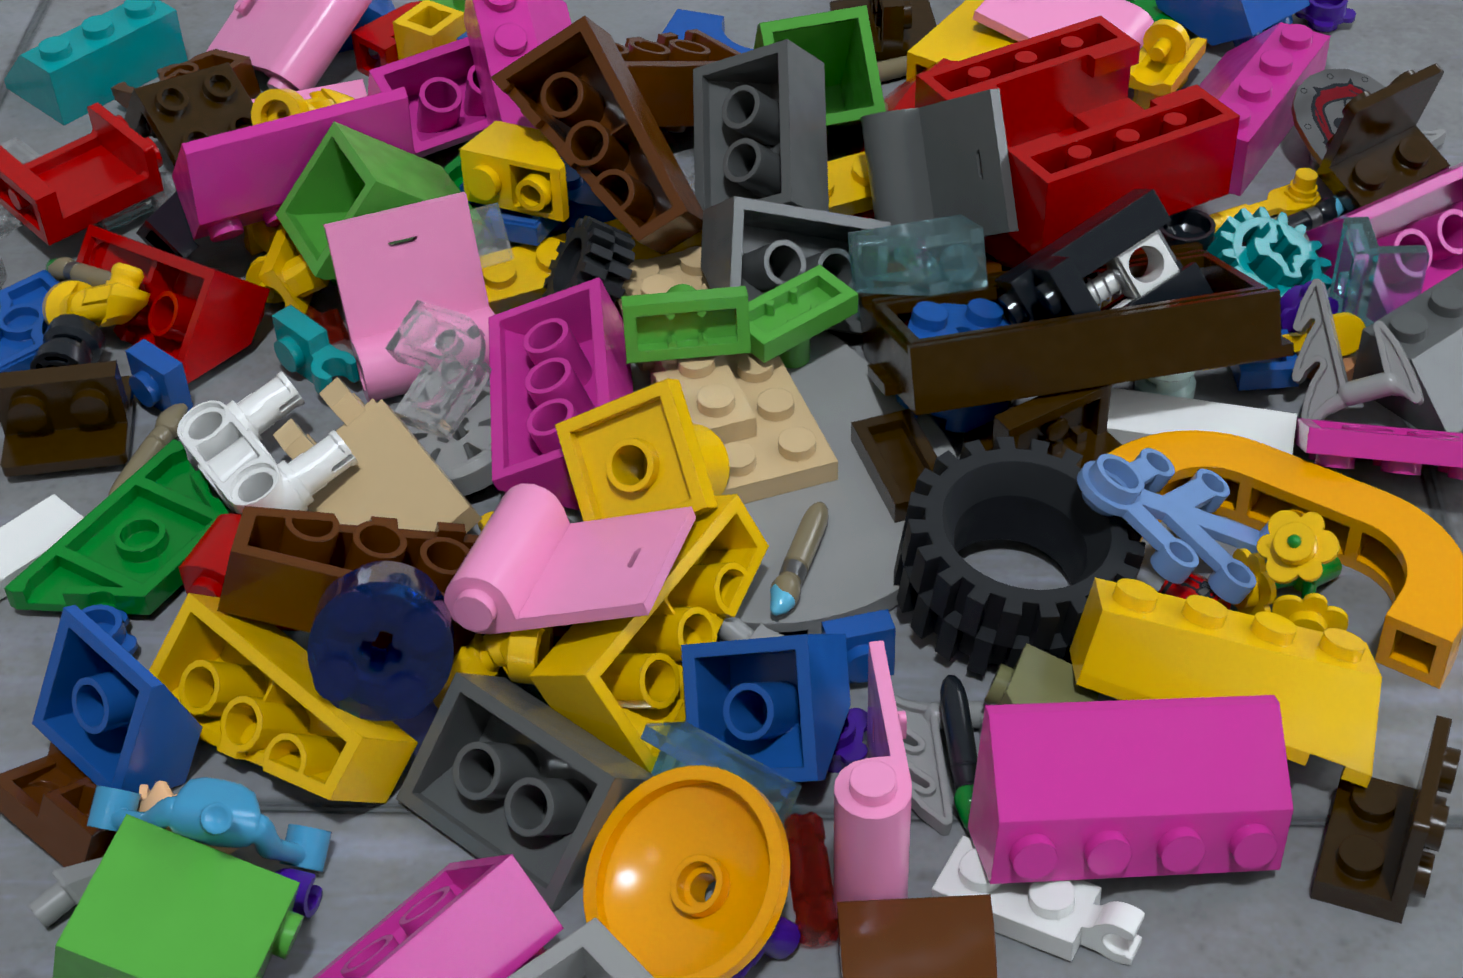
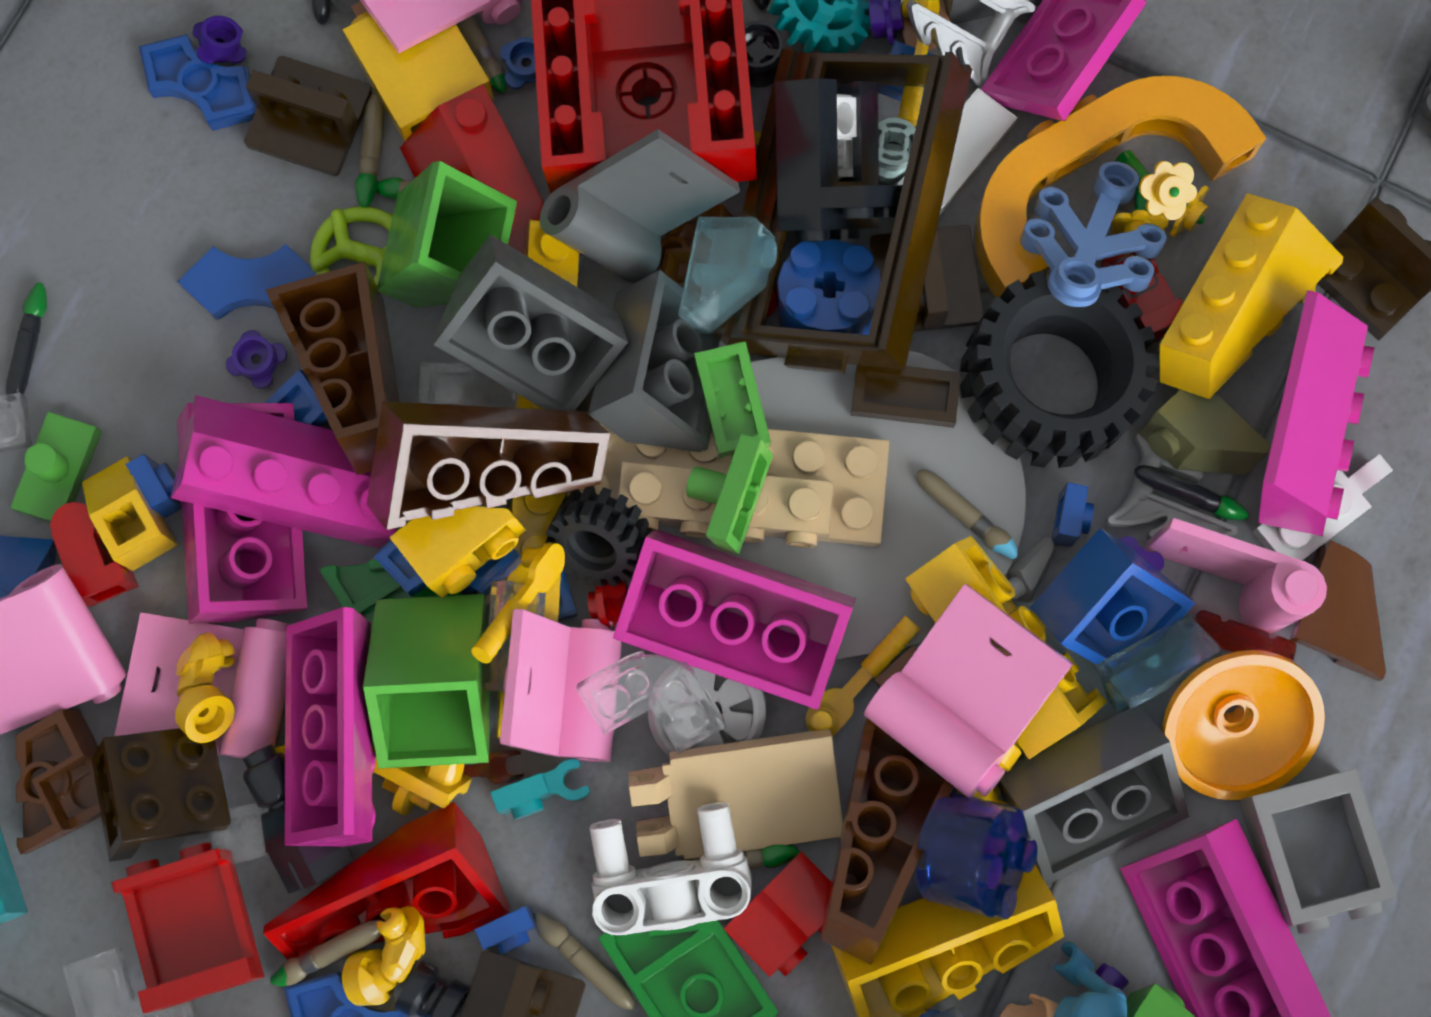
camera: 65 degrees left, 35 degrees up
yellow plant [555,378,730,522] -> none
none -> yellow piece [471,542,565,664]

